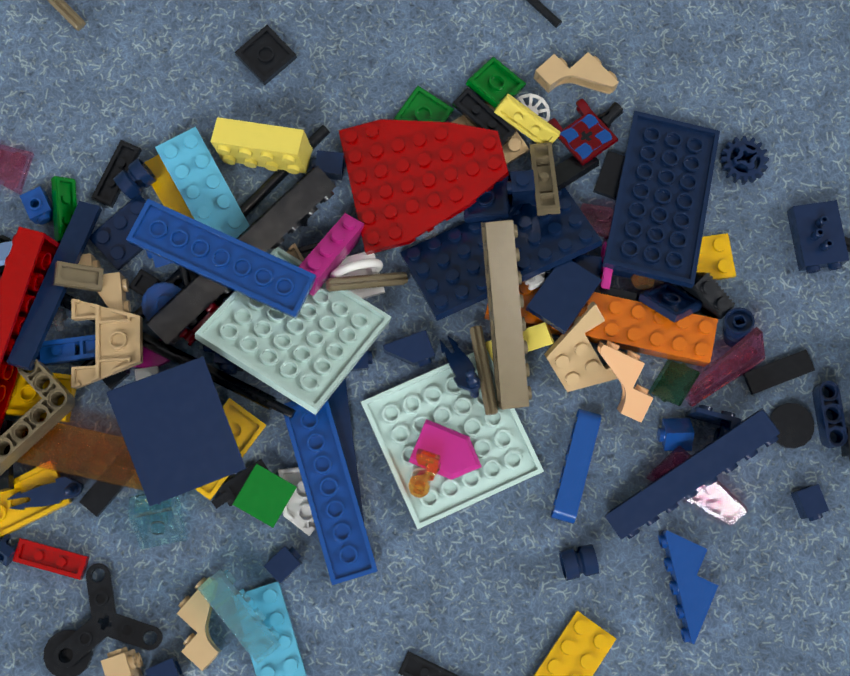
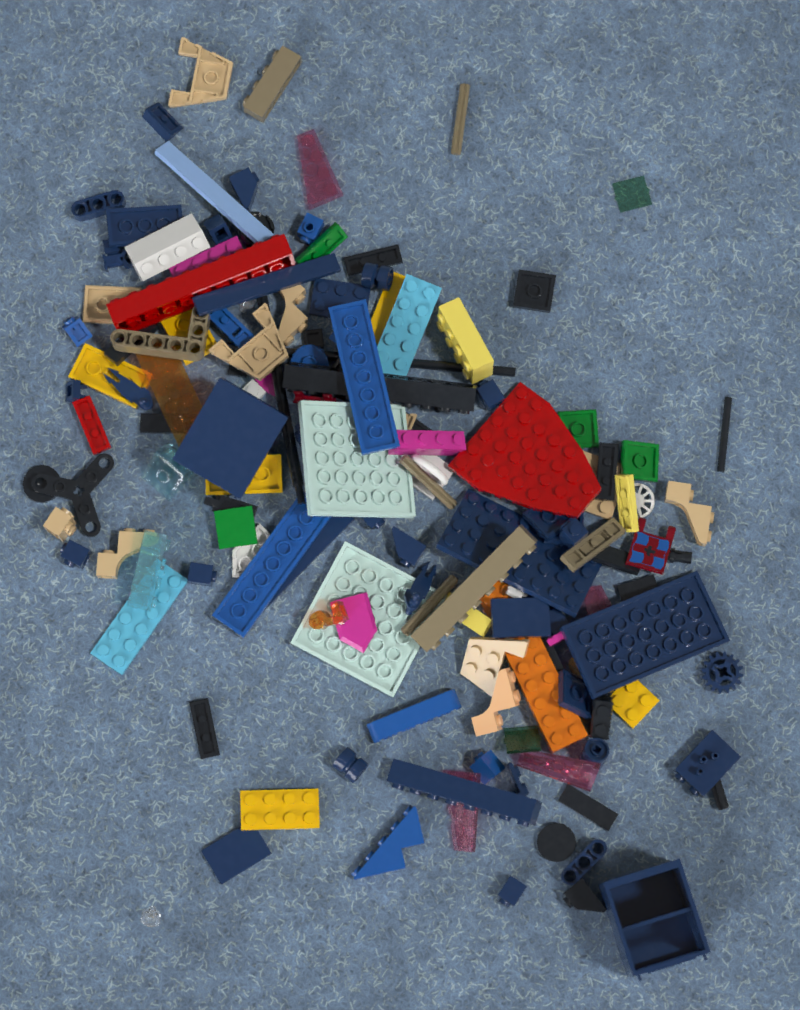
camera: 60 degrees right, 0 degrees up
dark tan tile [53,261,104,292] -> none

